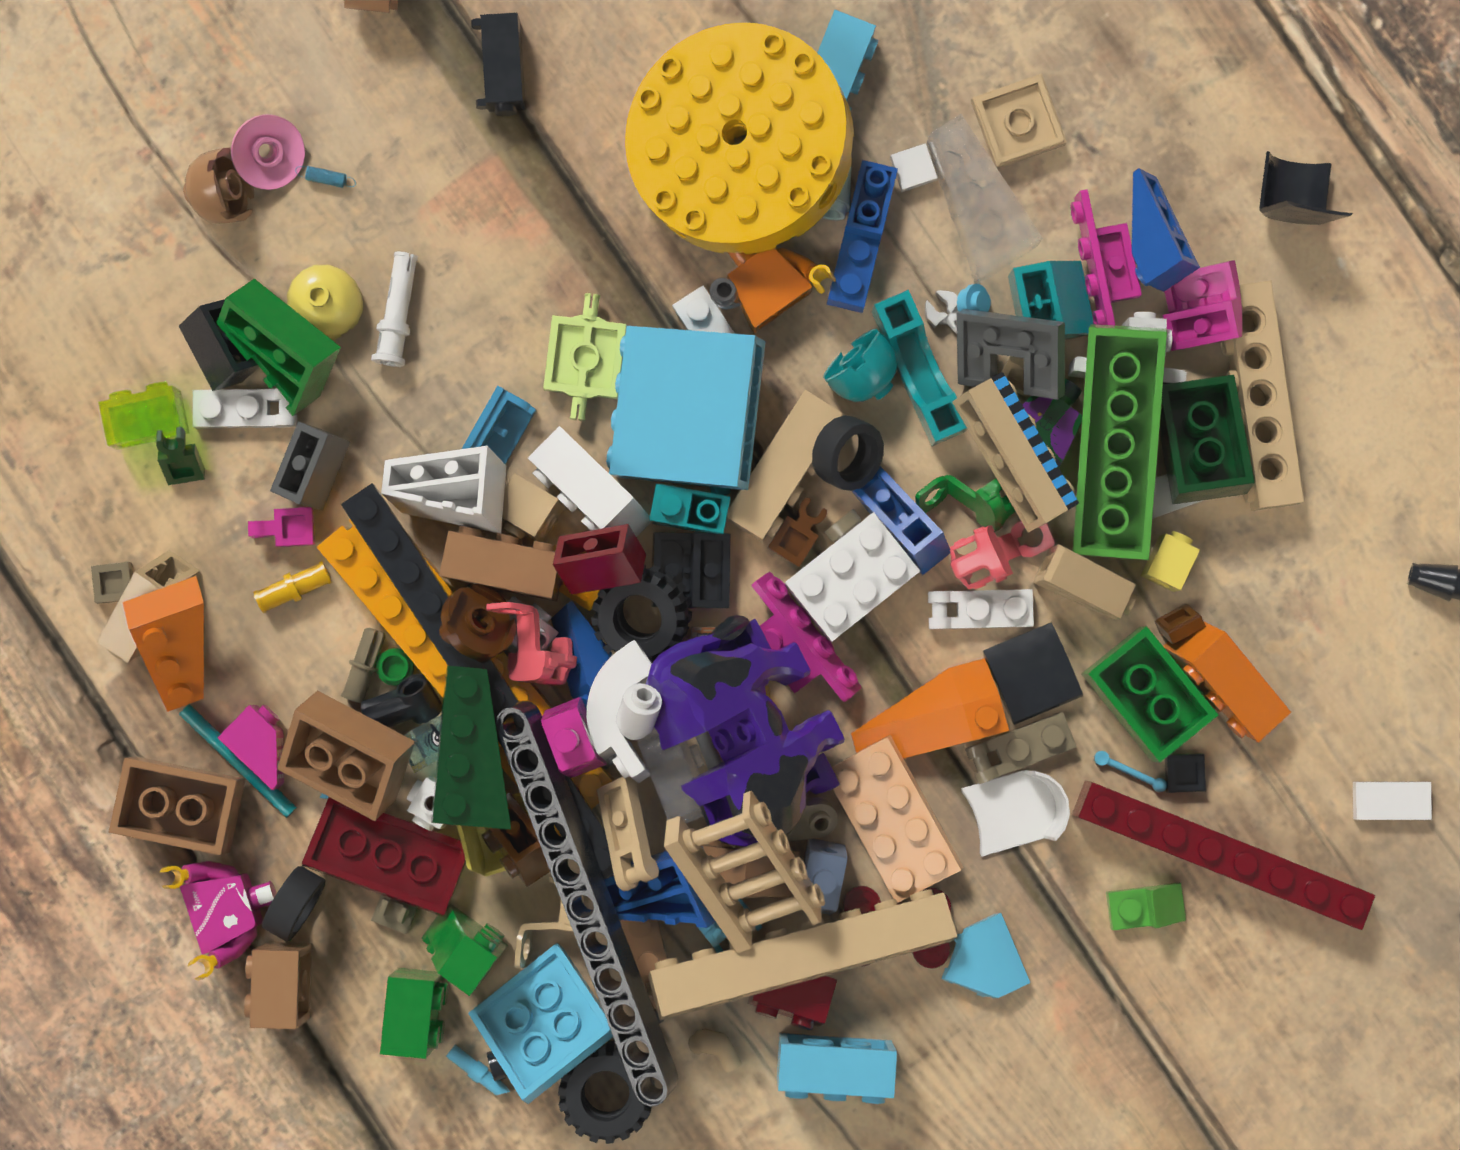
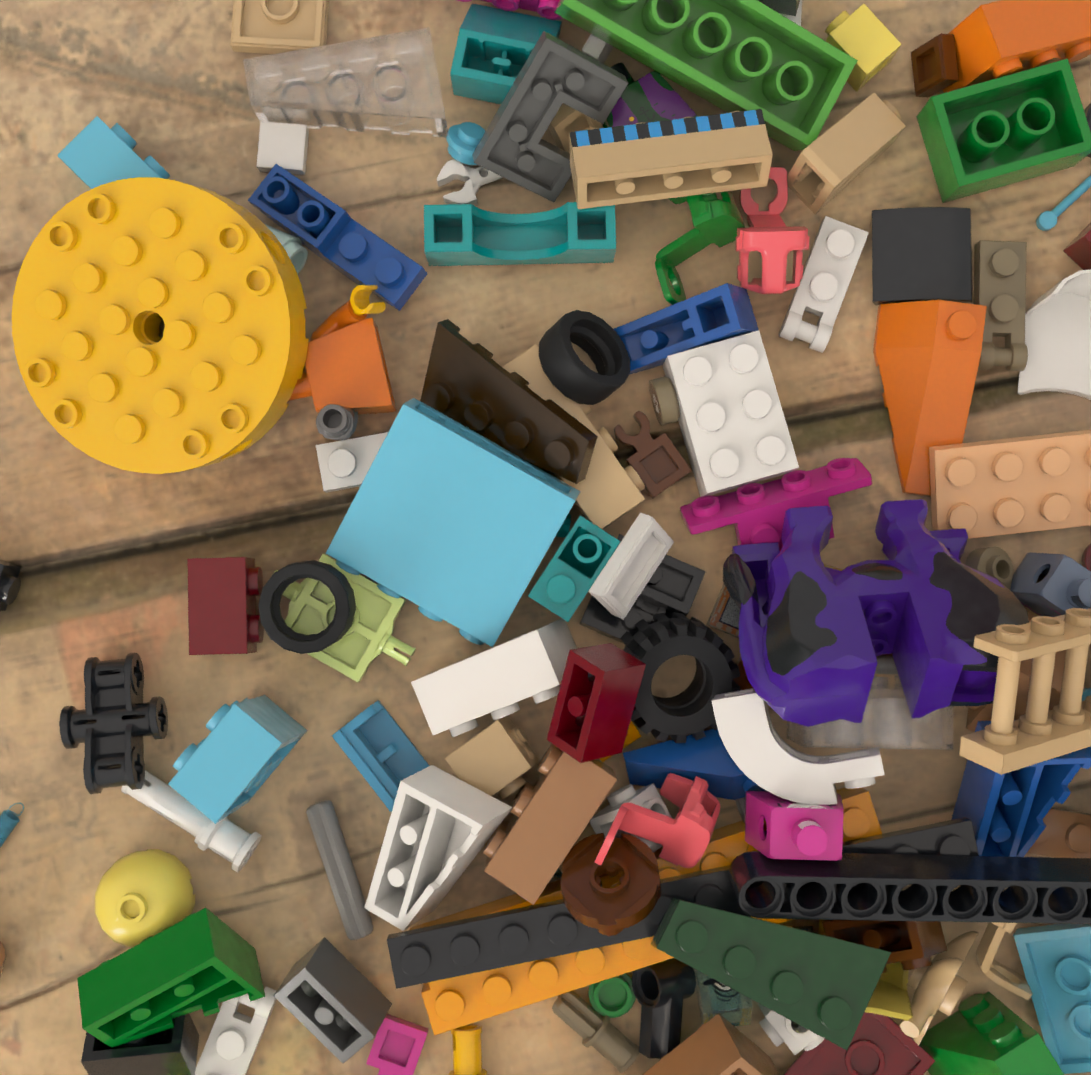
camera: 70 degrees left, 0 degrees up
tan plate [596,776,659,891] -> none
white brick [616,683,662,740] -> none
teal cylinder [823,329,898,402] -> none
none -> black axle [59,653,168,794]
none -> medium azure brick [168,695,308,824]
none -> dark red brick [187,557,264,655]
none -> black tyre [258,560,356,654]
none -> light grey axle [306,800,373,940]
none -> dark brown wing [420,319,598,484]
none -> white tile [588,512,674,620]
none -> tan animal [900,931,979,1045]

